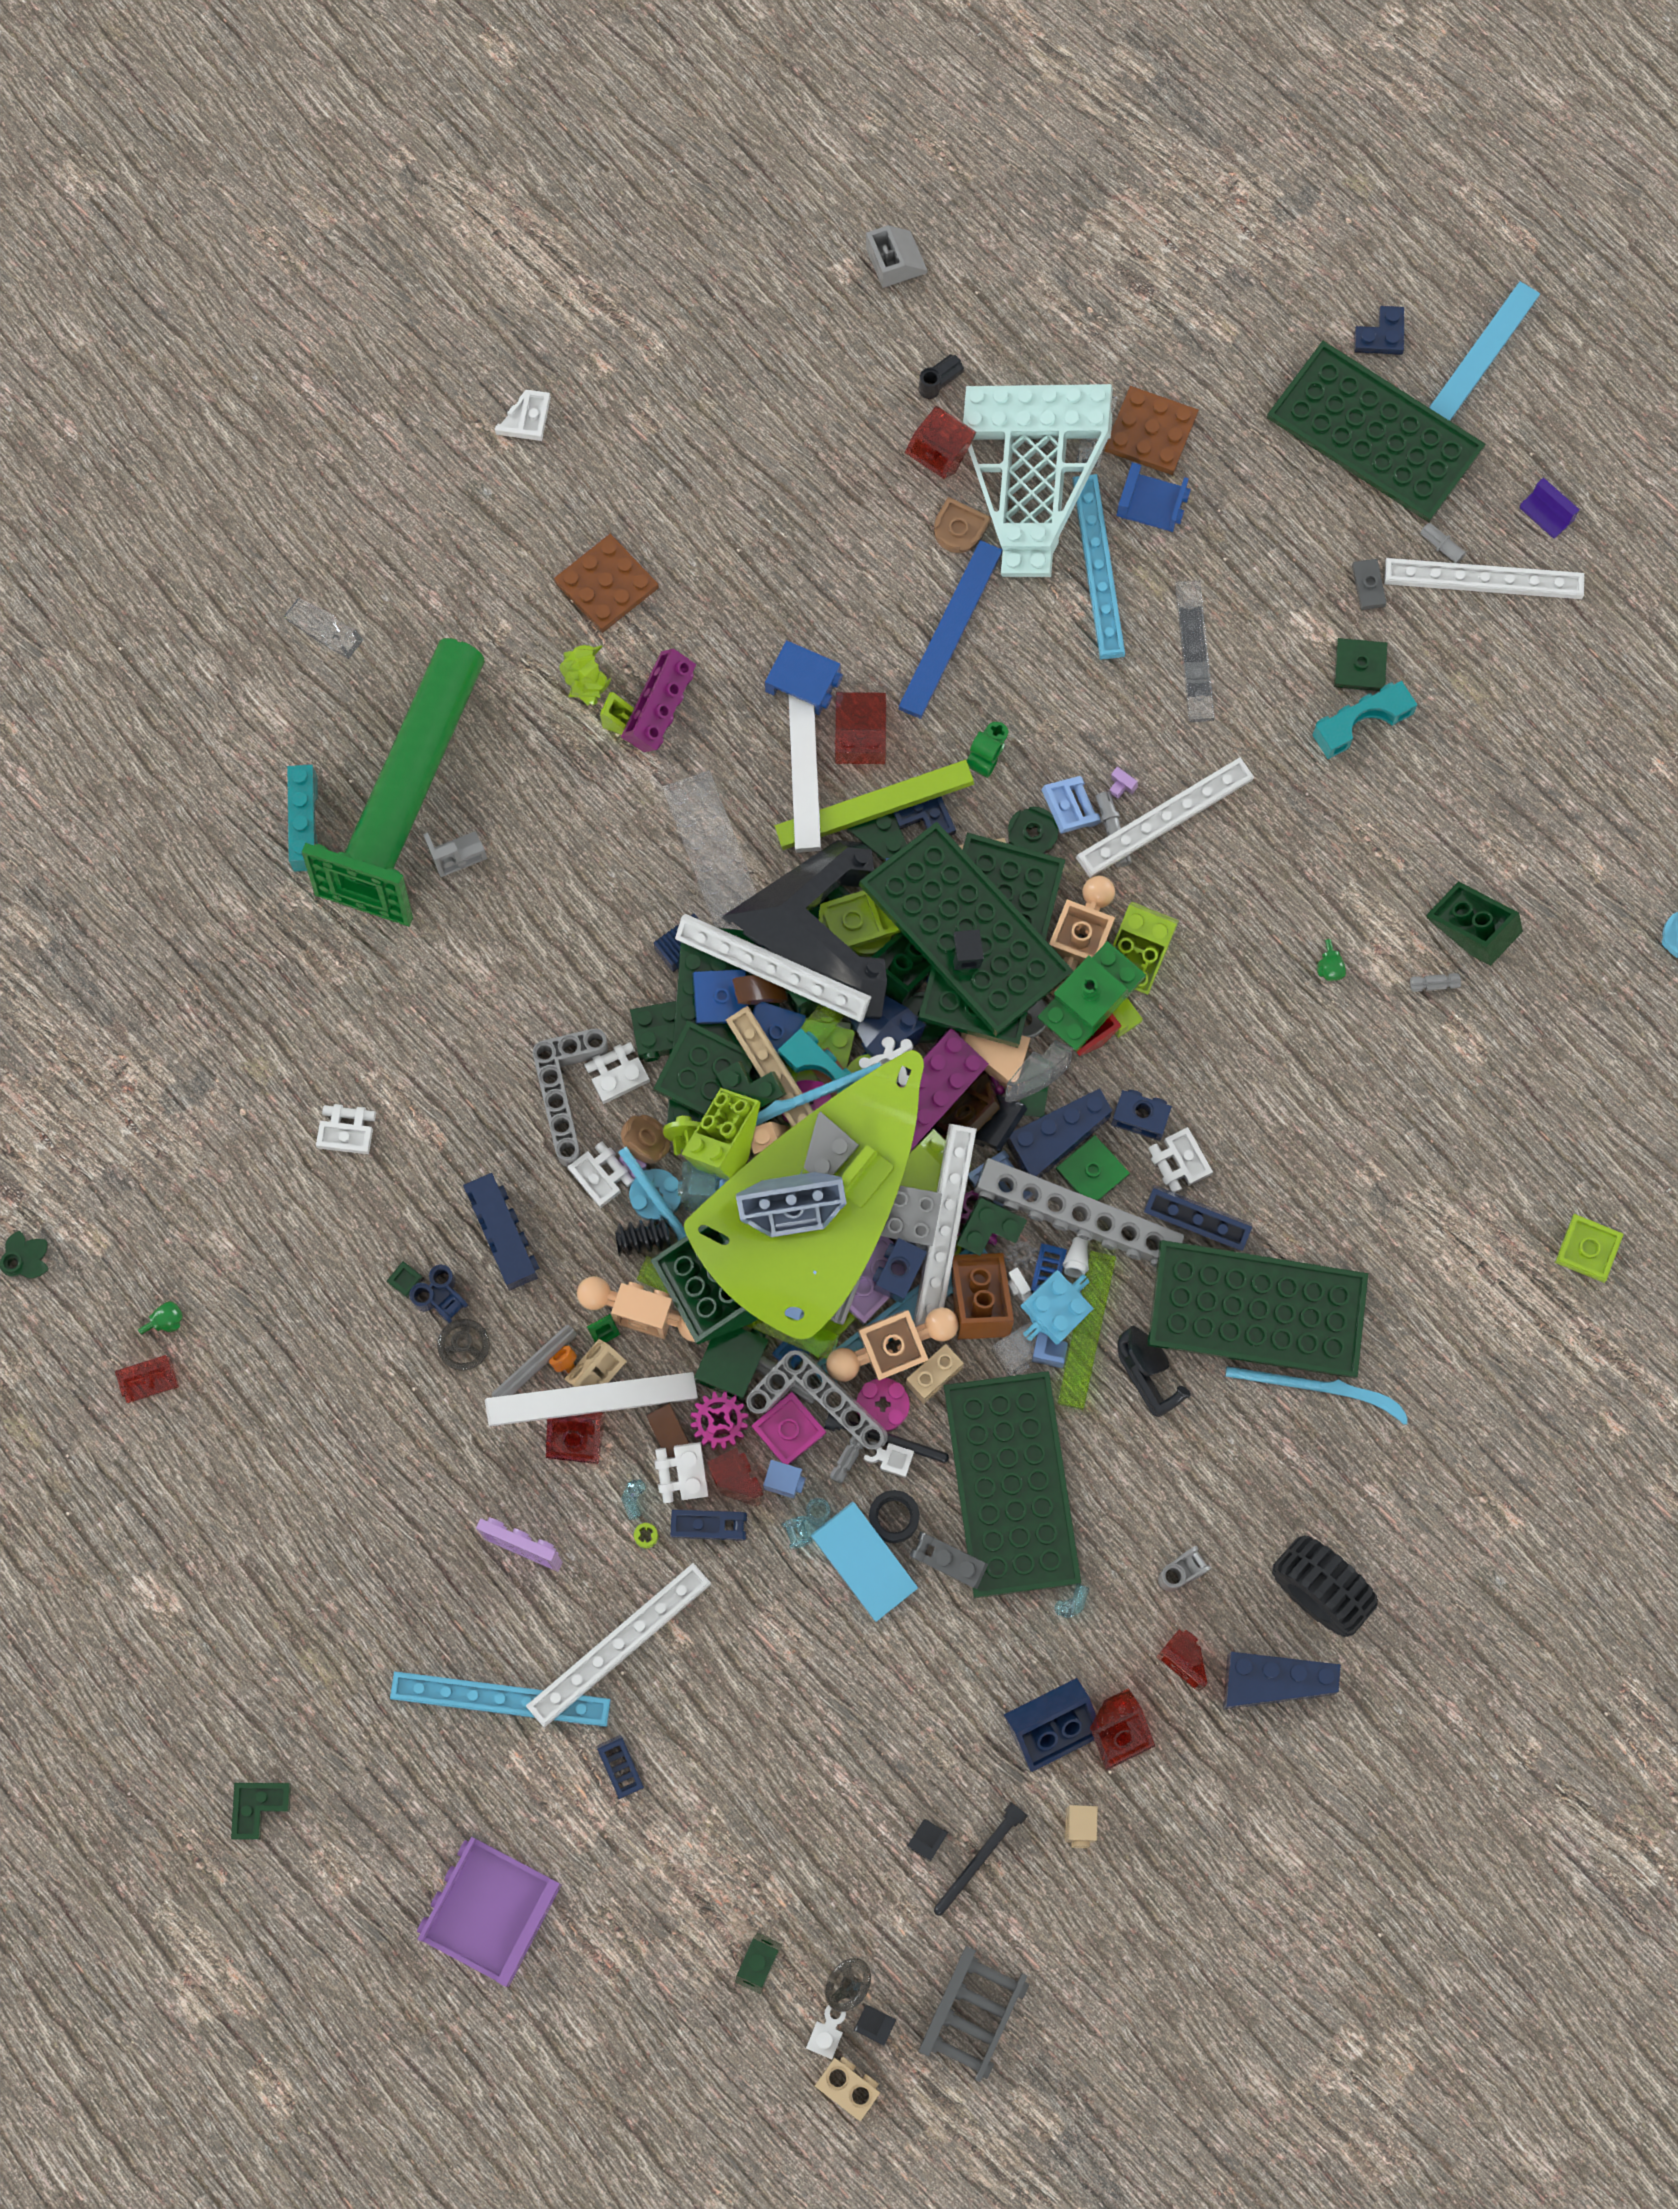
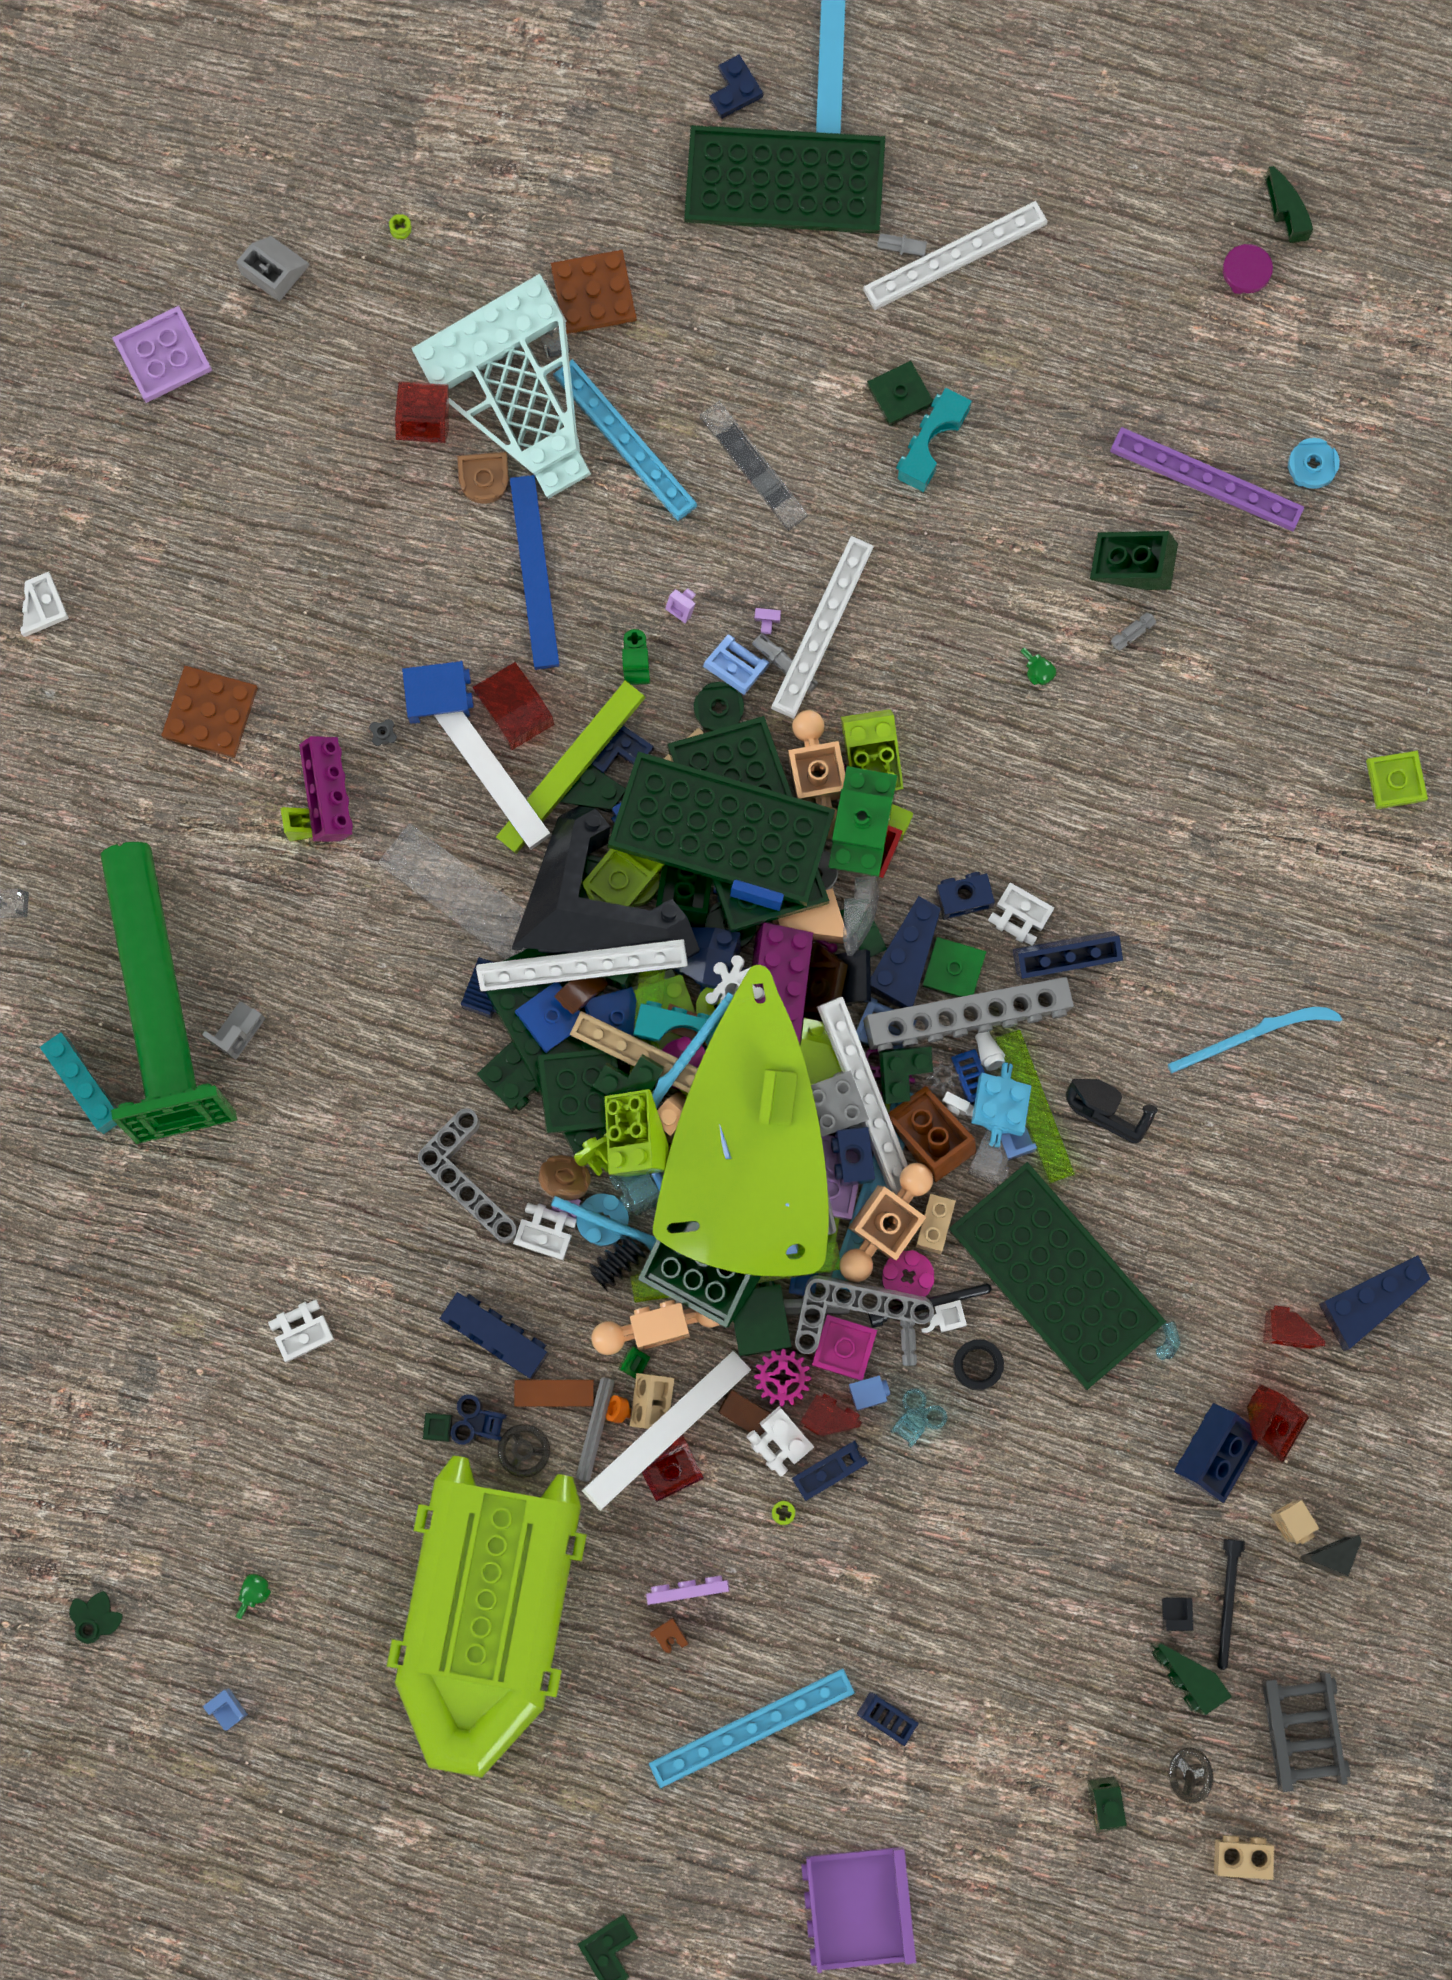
camera: 30 degrees left, 5 degrees up
clear red hinge [115,1355,179,1403] -> none
white tile [526,1563,711,1728] -> none
lime hair [559,645,611,706] -> none
white plate [584,1042,650,1104] -> none
clear light blue arm [621,1479,646,1520] -> none
sand blue wedge [736,1172,846,1237] -> none
light grey wing [804,1111,859,1175] -> none
white plate [806,2004,846,2060] -> none
medium azure tile [810,1502,918,1622] -> none
black panel [854,2005,896,2046] -> none
dark grey plate [909,1531,988,1589] -> none
black piece [918,354,964,399] -> none
black panel [953,930,984,970] -> none
blue panel [1117,462,1191,532] -> none
dark green plate [1147,1240,1369,1379] -> none
light grey piece [1158,1545,1212,1592] -> none
black tyre [1272,1535,1378,1637] -> none
dark grey plate [1352,559,1387,610] -> none
dark purple panel [1519,477,1580,538] -> none
none -> lavender plate [113,306,212,403]
none -> medium blue panel [203,1689,248,1731]
none -> dark grey plate [369,719,397,746]
none -> lime piece [386,1455,587,1778]
none -> lime bush [389,214,412,239]
none -> dark orange tile [514,1380,594,1407]
none -> dark orange hinge [650,1617,690,1653]
none -> lavender tile [665,588,696,623]
none -> blue tile [730,880,784,911]
none -> medium lavender plate [1110,427,1304,532]
none -> dark green slope [1151,1642,1232,1715]
none -> pearl dark grey slope [1300,1535,1362,1576]

